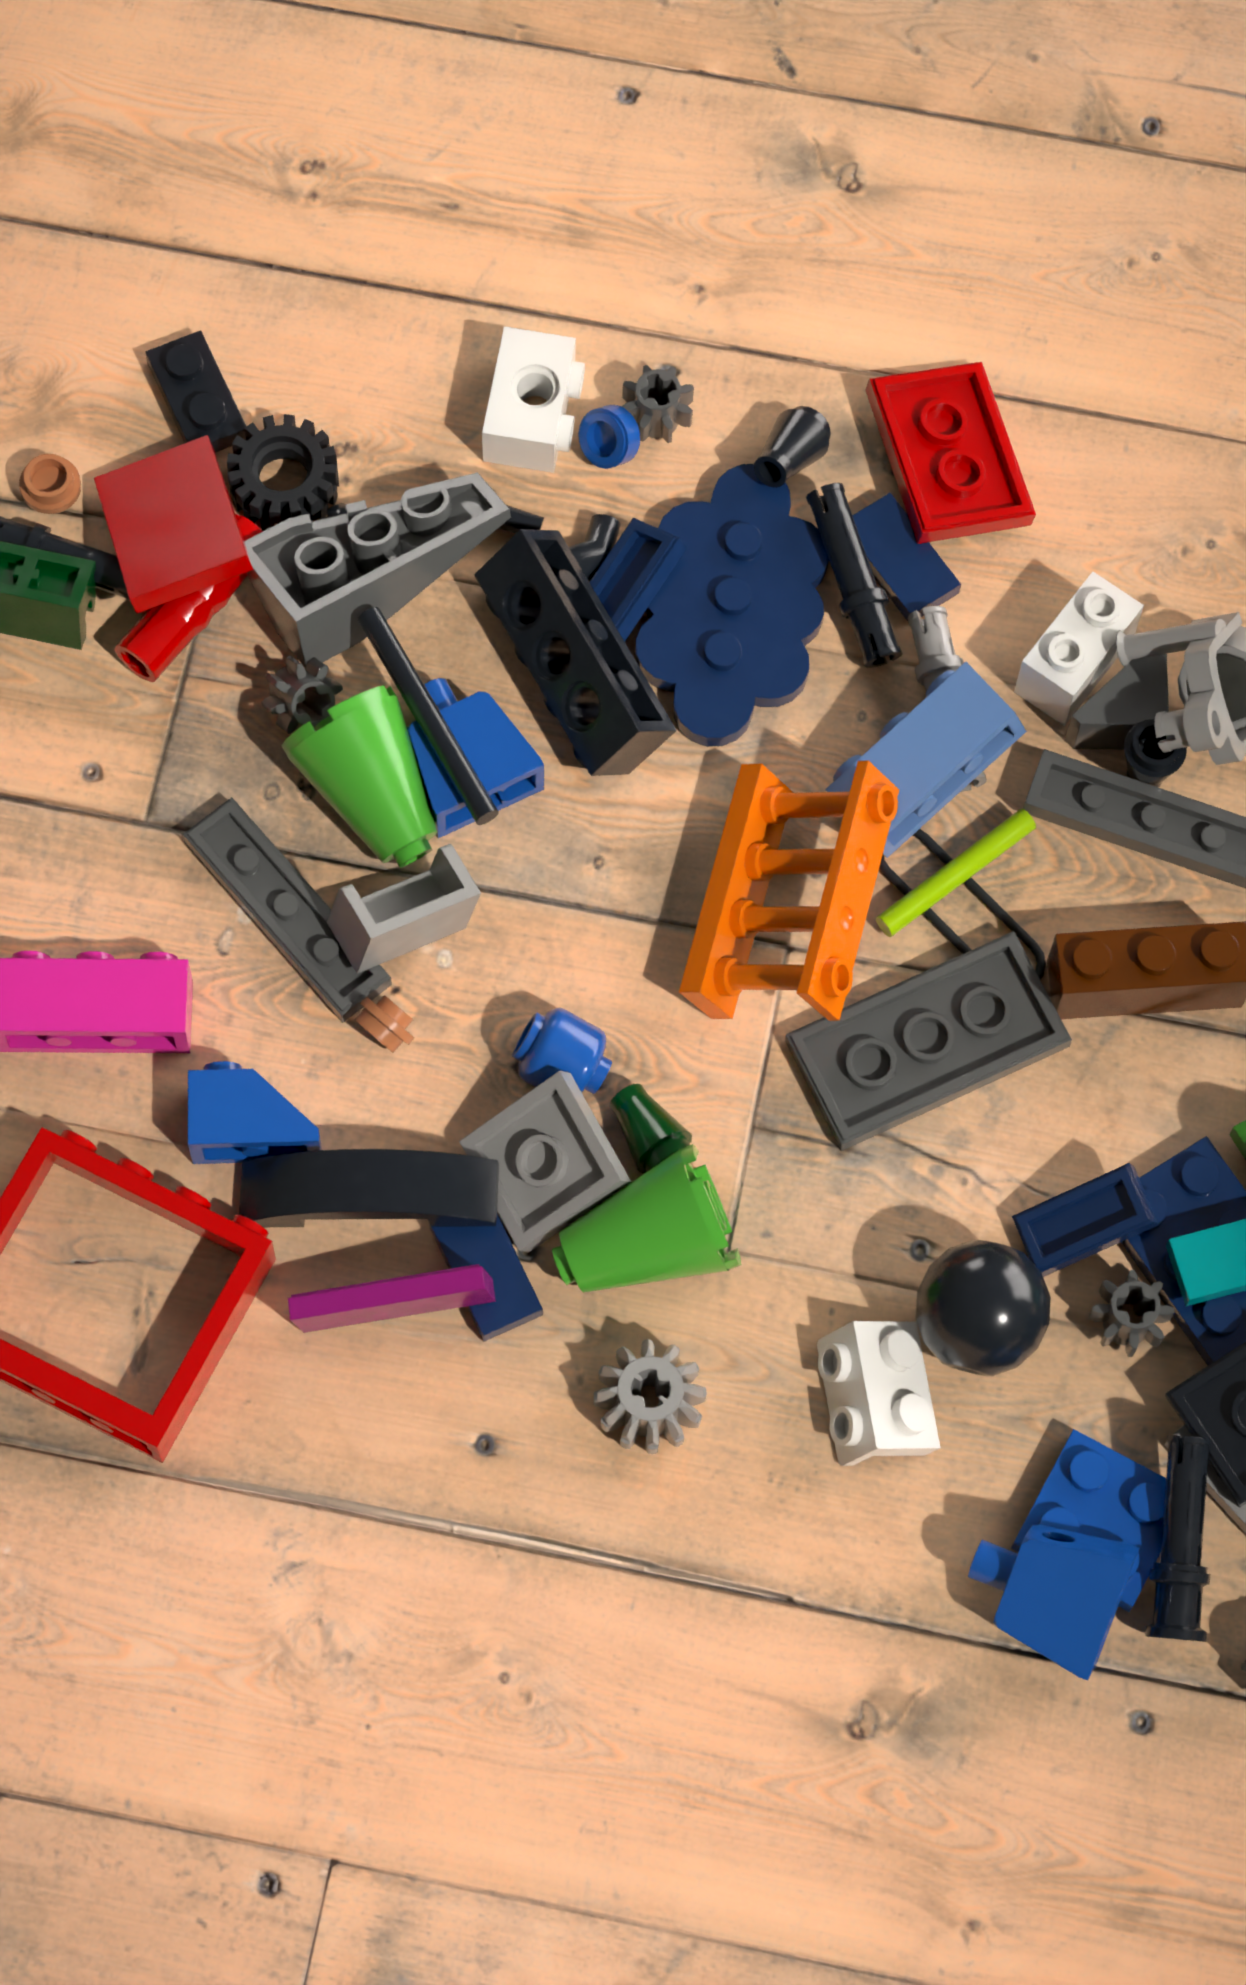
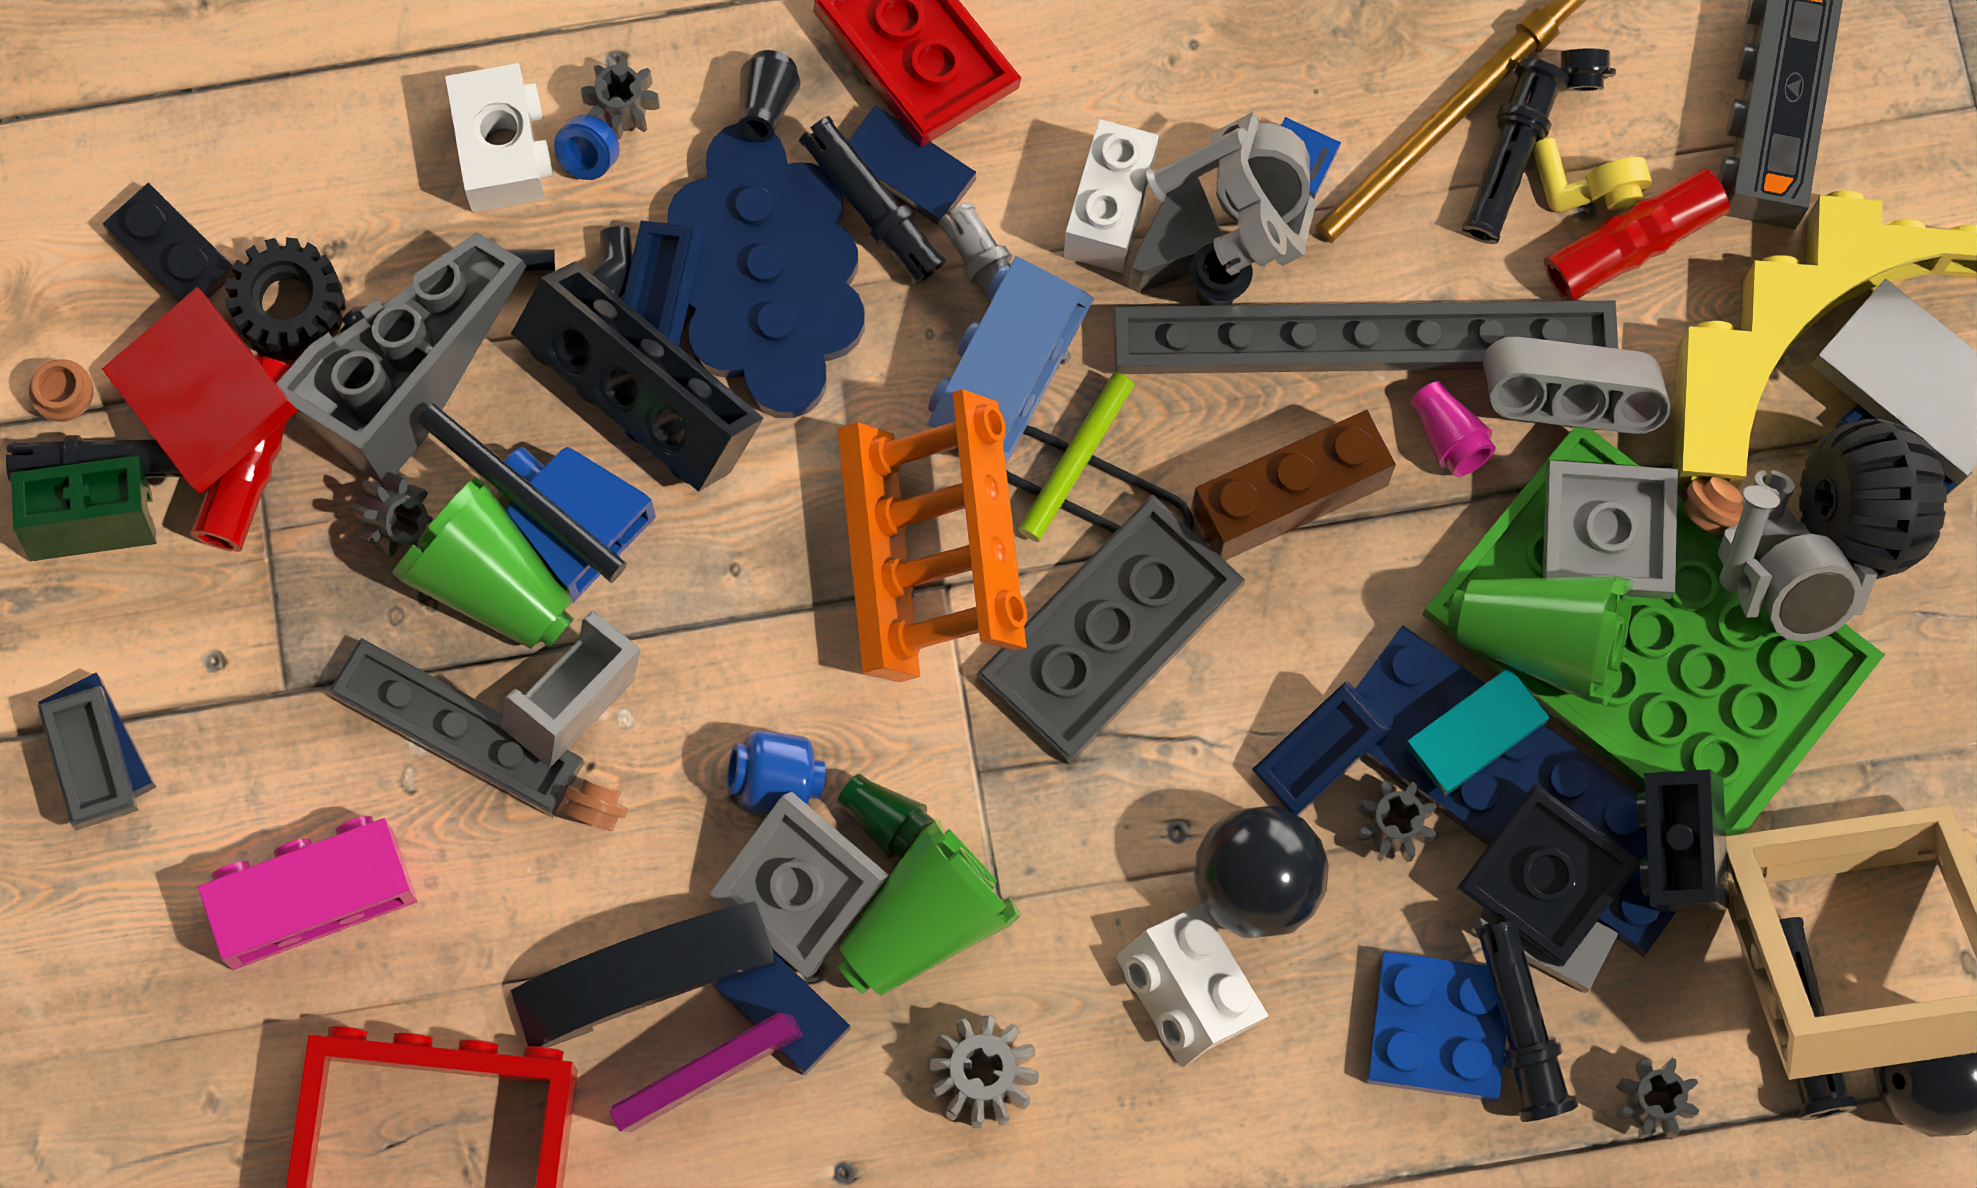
camera: 20 degrees left, 5 degrees up
blue slope [188,1061,322,1164] -> none
blue torso [968,1525,1140,1681] -> none

